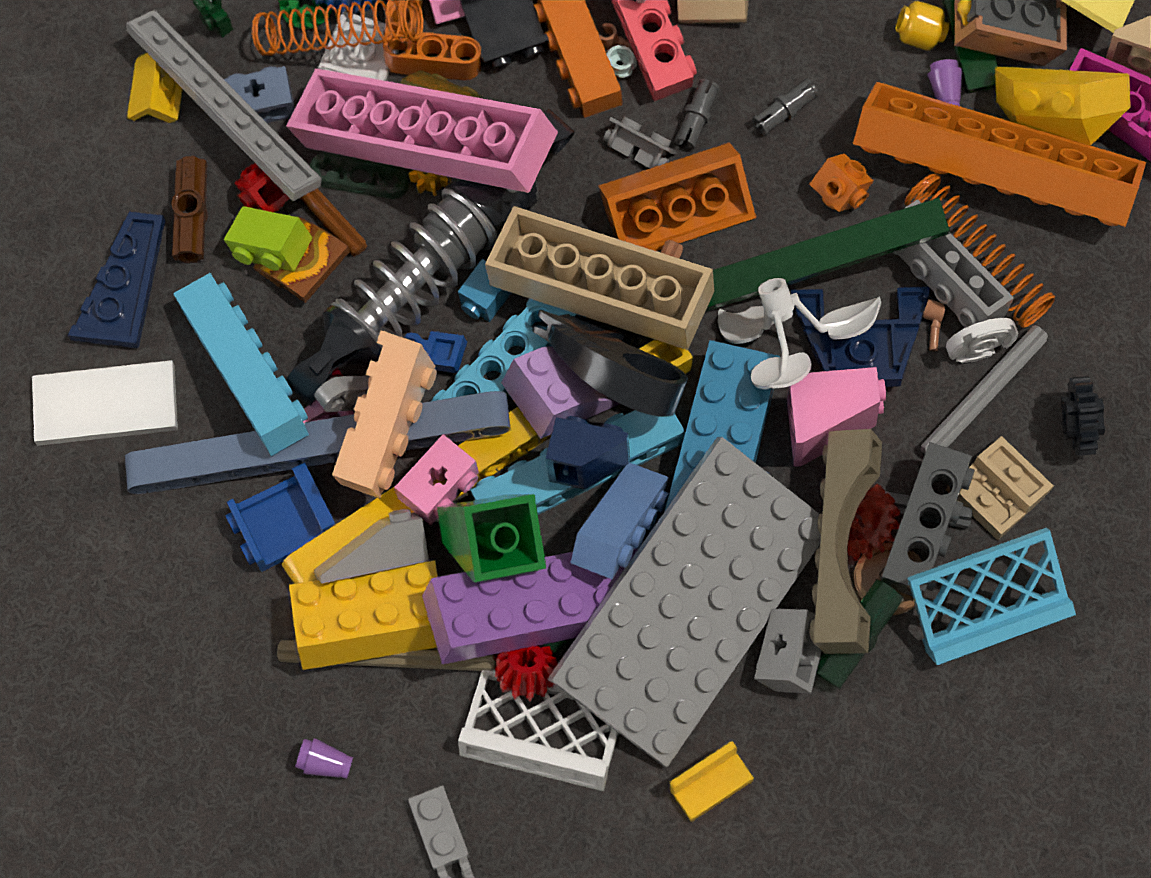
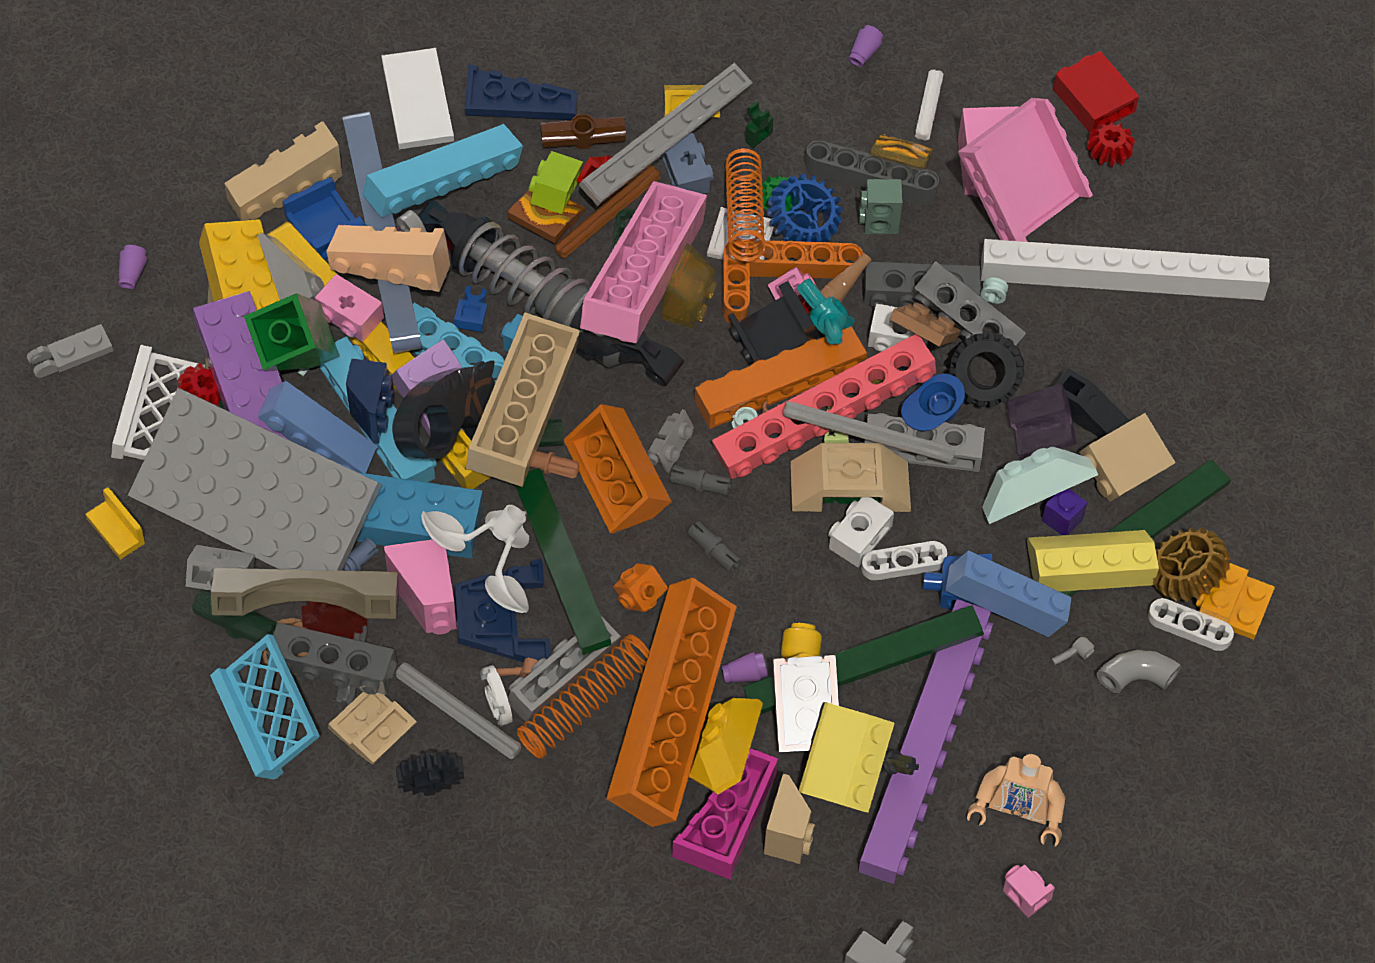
camera: 75 degrees right, 10 degrees down
none -> tan wedge [224,121,342,221]

